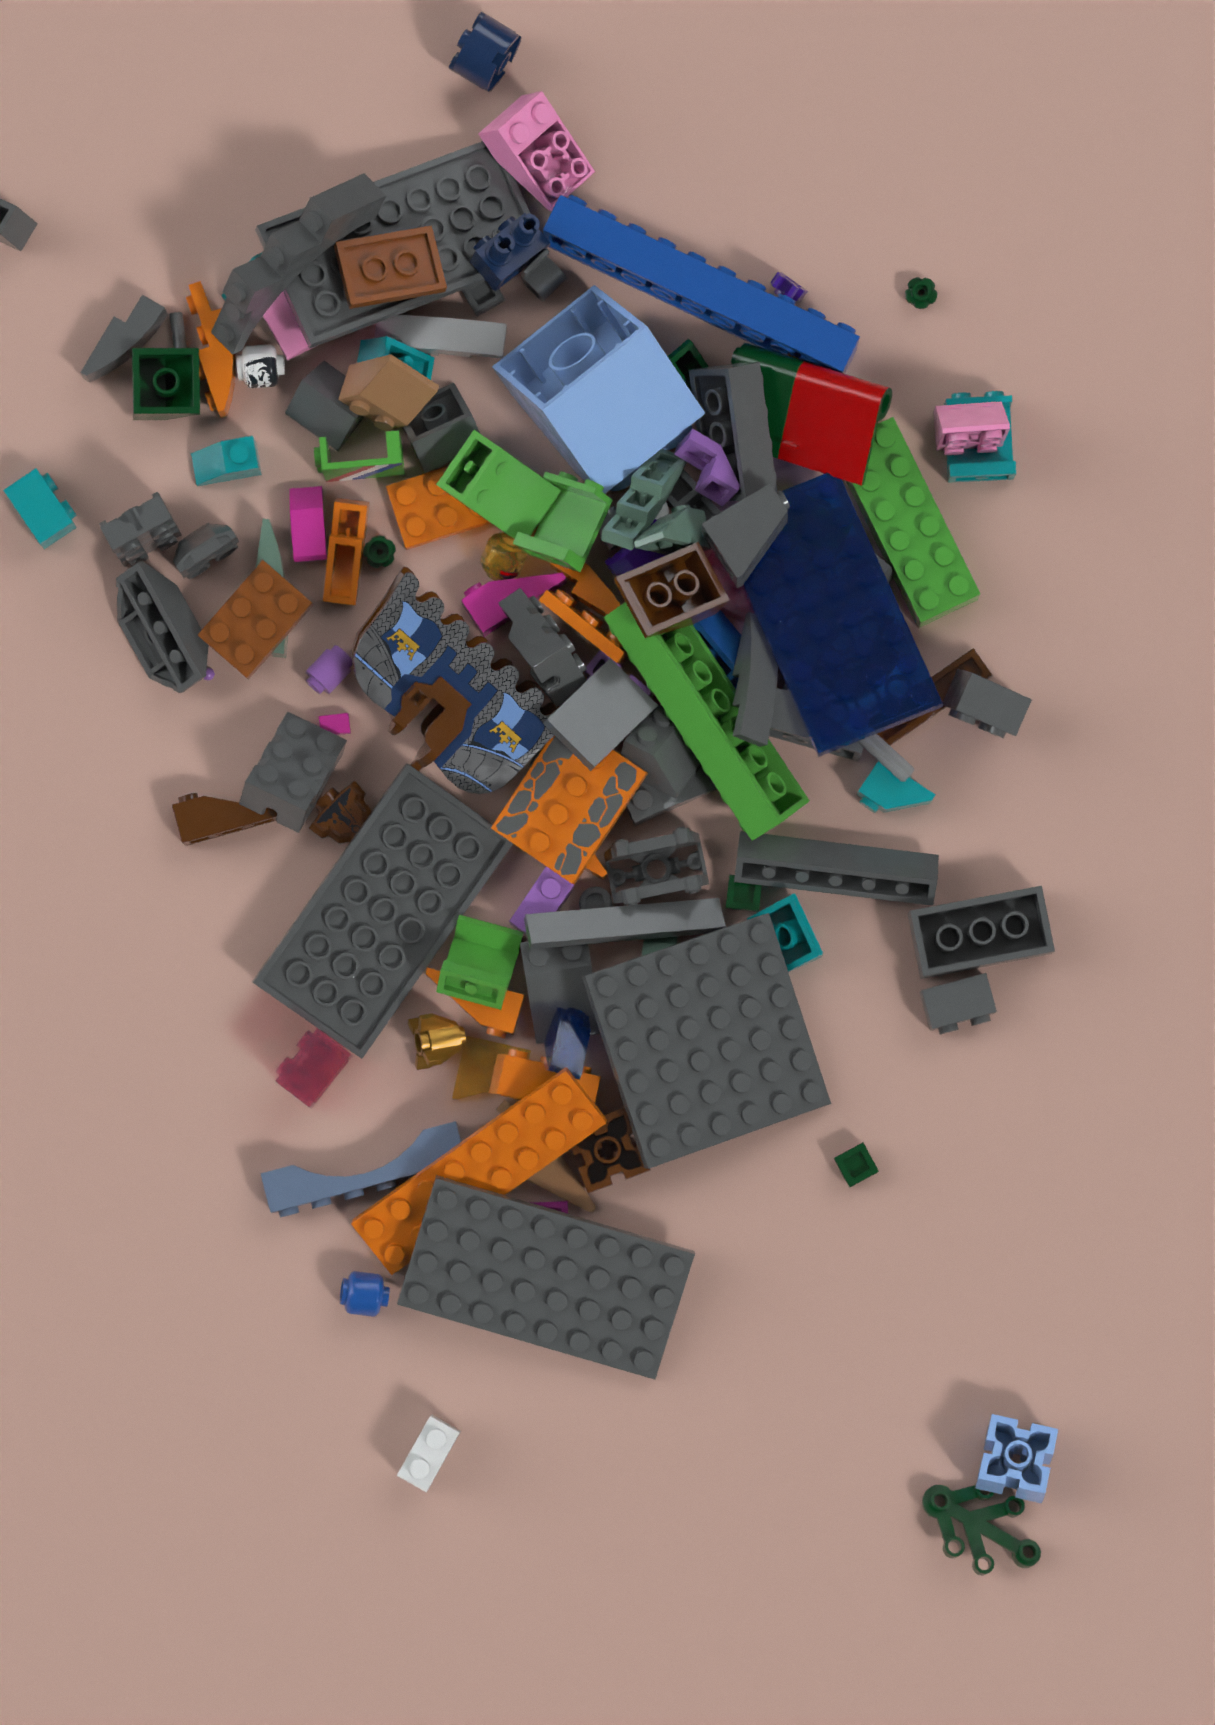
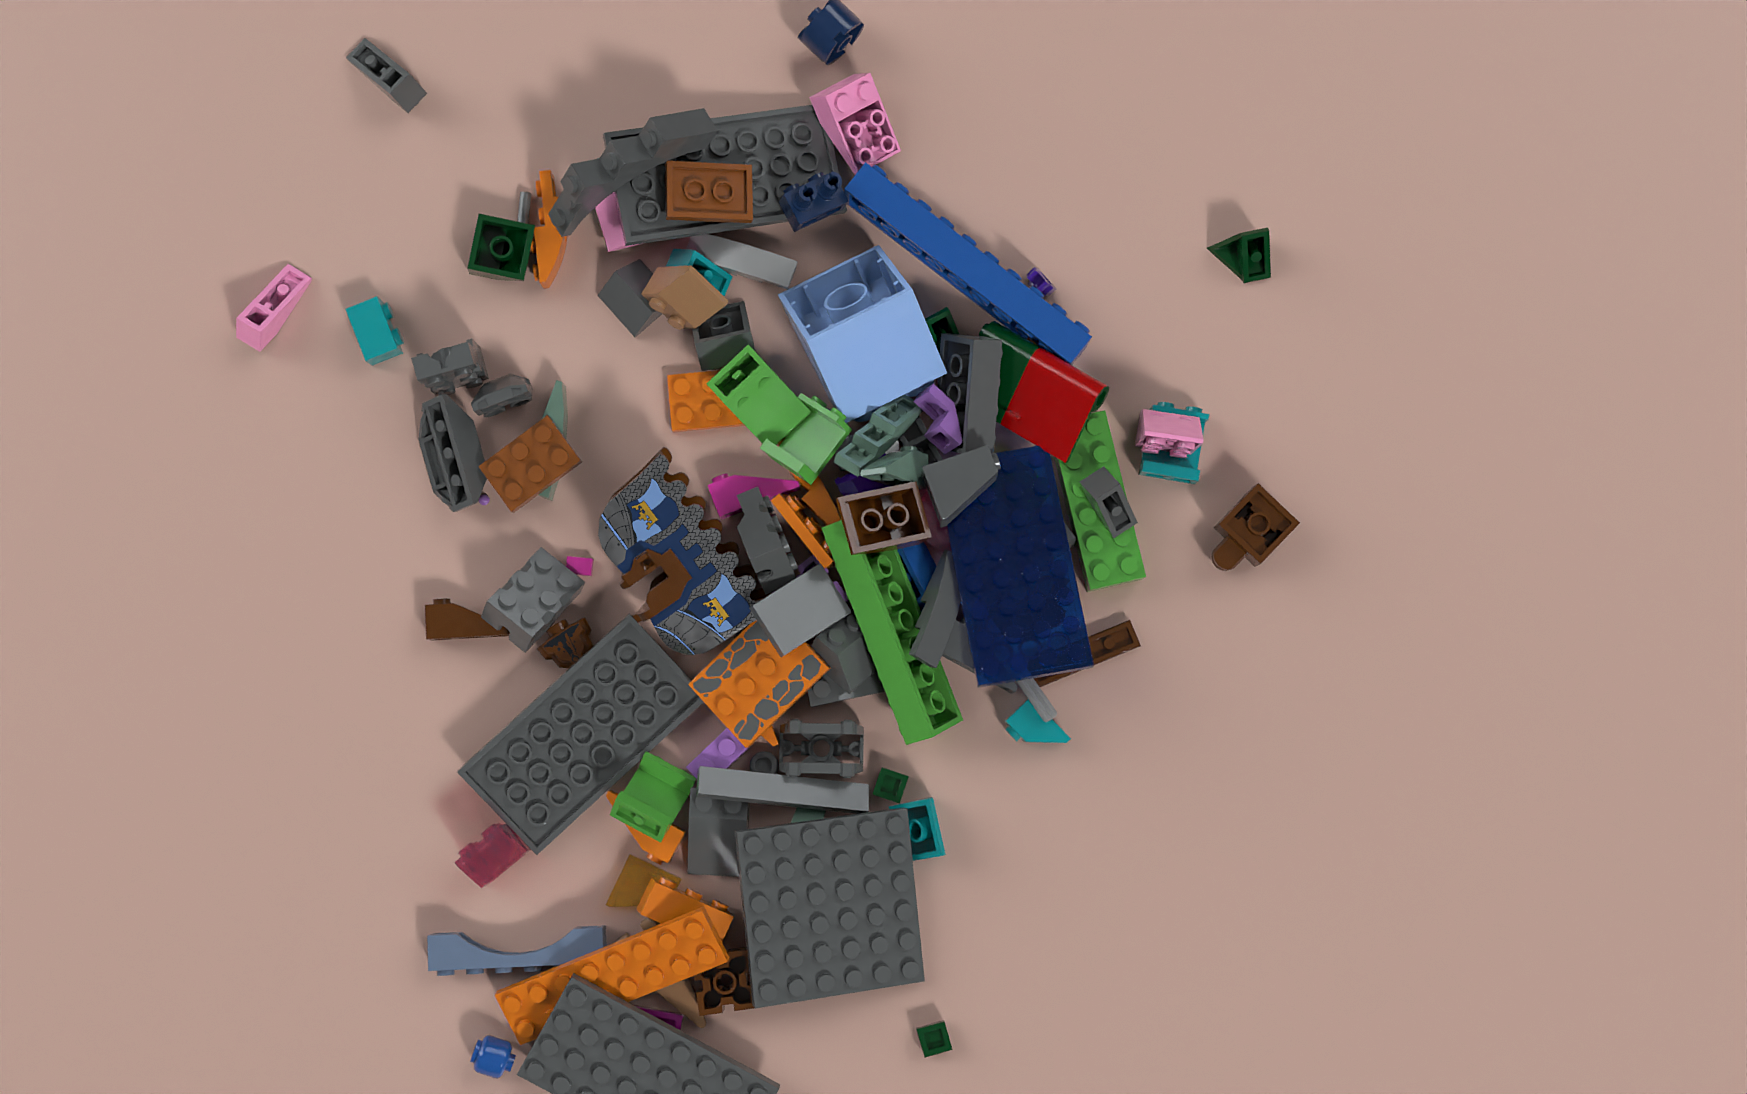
camera: 10 degrees right, 0 degrees up
dark grey slope [80,295,168,382] -> none
teal slope [191,436,262,487] -> none
white head [237,345,285,388] -> none
dark pink slope [289,486,327,562] -> none
medium lavender brick [305,645,353,694] -> none
bright green panel [314,430,405,482] -> none
orange slope [323,498,370,606] -> none
dark green plate [363,536,396,568] -> none
pearl gold brick [408,1013,466,1070] -> none
dark grey tile [461,281,505,317] -> none
clear yellow head [480,532,528,581] -> none
dark grey panel [521,249,567,301] -> none
clear blue slope [544,1007,591,1080] -> none
dark grey brick [734,831,939,906] -> none
dark green plate [905,277,938,309] -> none
dark grey brick [908,886,1055,979] -> none
dark grey brick [919,973,997,1035] -> none
dark grey brick [942,669,1032,739] -> none
none -> dark grey slope [1080,466,1138,538]
none -> dark green slope [1206,227,1271,283]
none -> reddish brown brick [1211,483,1300,571]

